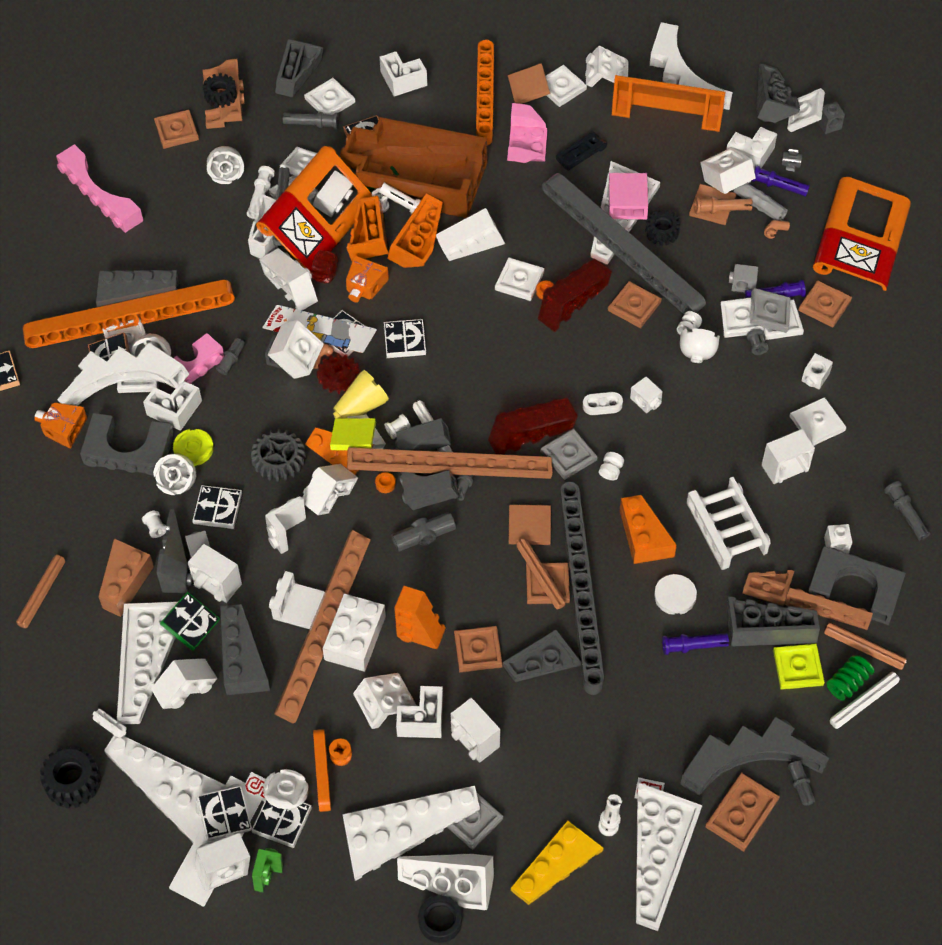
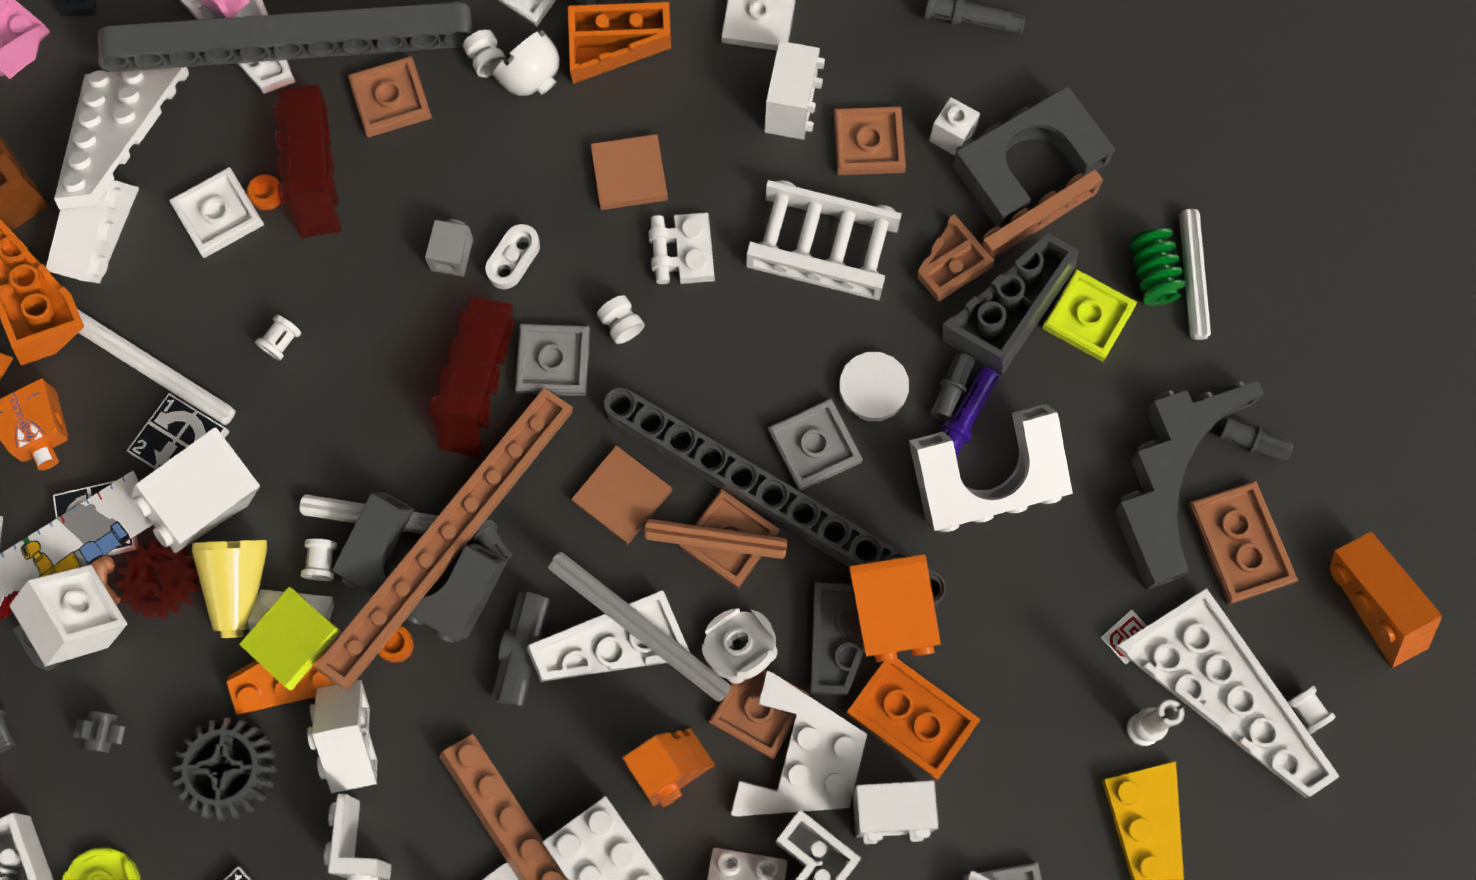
camera: 55 degrees left, 15 degrees up
orange wedge [620,495,676,564] -> none
white brick [630,377,662,413] -> none
nougat axle [825,623,907,670] -> none
none -> white wing [54,67,189,210]
none -> dark grey gear [73,711,125,753]
none -> white axle [77,309,235,425]
none -> white slope [131,427,260,553]
none -> white bush [255,314,302,361]
none -> light grey brick [425,219,473,277]
none -> white wing [527,590,690,682]
none -> light grey axle [548,552,731,701]
none -> orange wedge [568,2,671,84]
none -> nougat tile [591,134,668,210]
none -> white plate [648,212,715,284]
none -> white plate [702,609,777,684]
none -> white wing [731,671,867,816]
none -> light grey tile [768,399,863,491]
none -> nougat tile [834,106,906,175]
none -> orange plate [846,659,981,781]
none -> orange slope [849,554,941,662]
none -> white arch [909,404,1073,532]
none -> dark grey axle [931,352,975,421]
none -> white bush [1287,685,1336,734]
none -> orange wedge [1330,531,1442,668]

